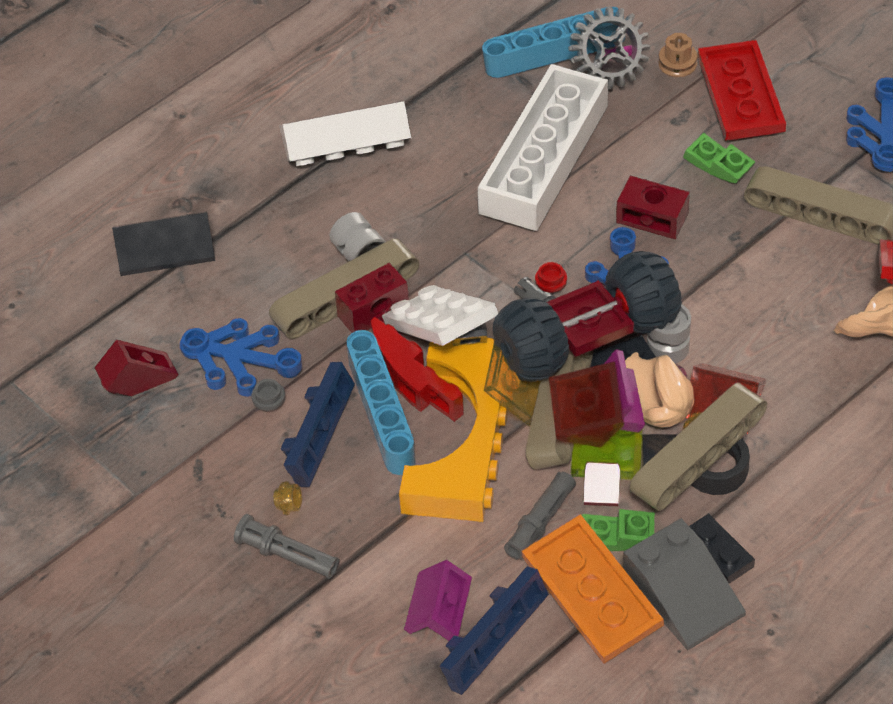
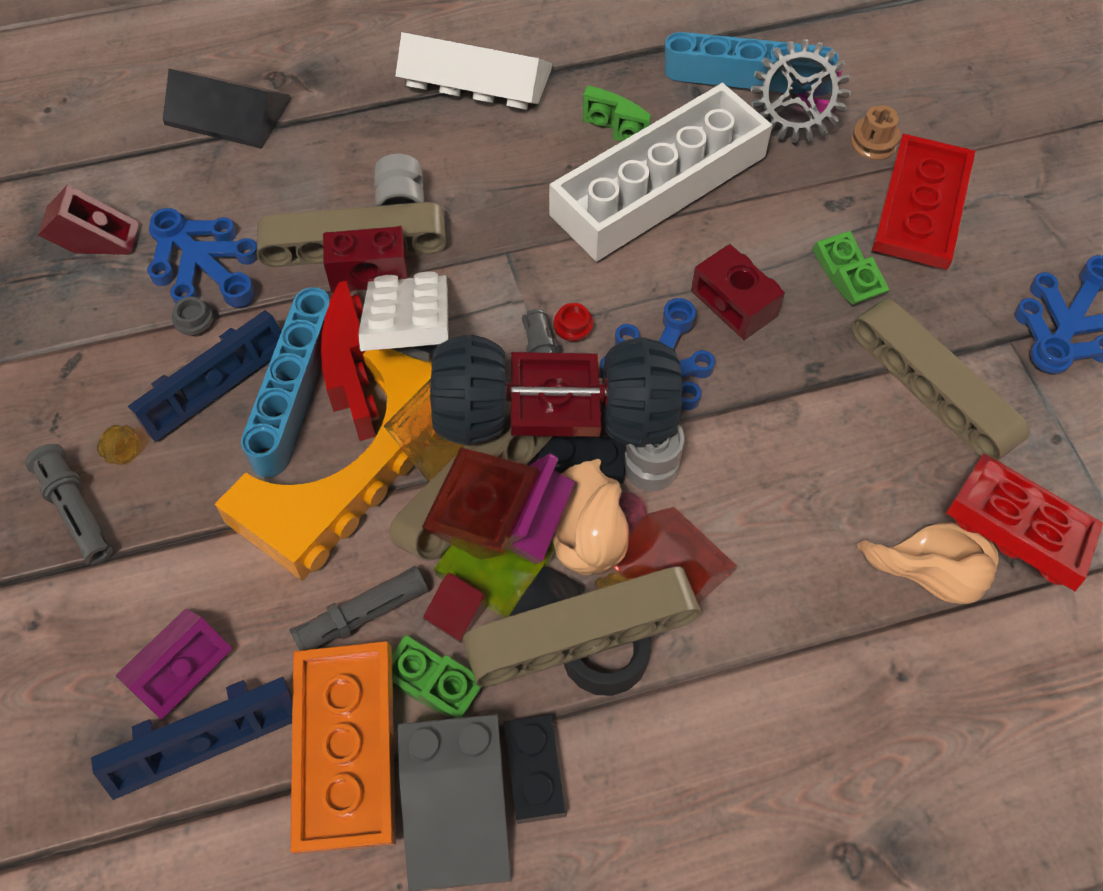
camera: 25 degrees right, 10 degrees up
none -> bright green slope [582,85,651,141]

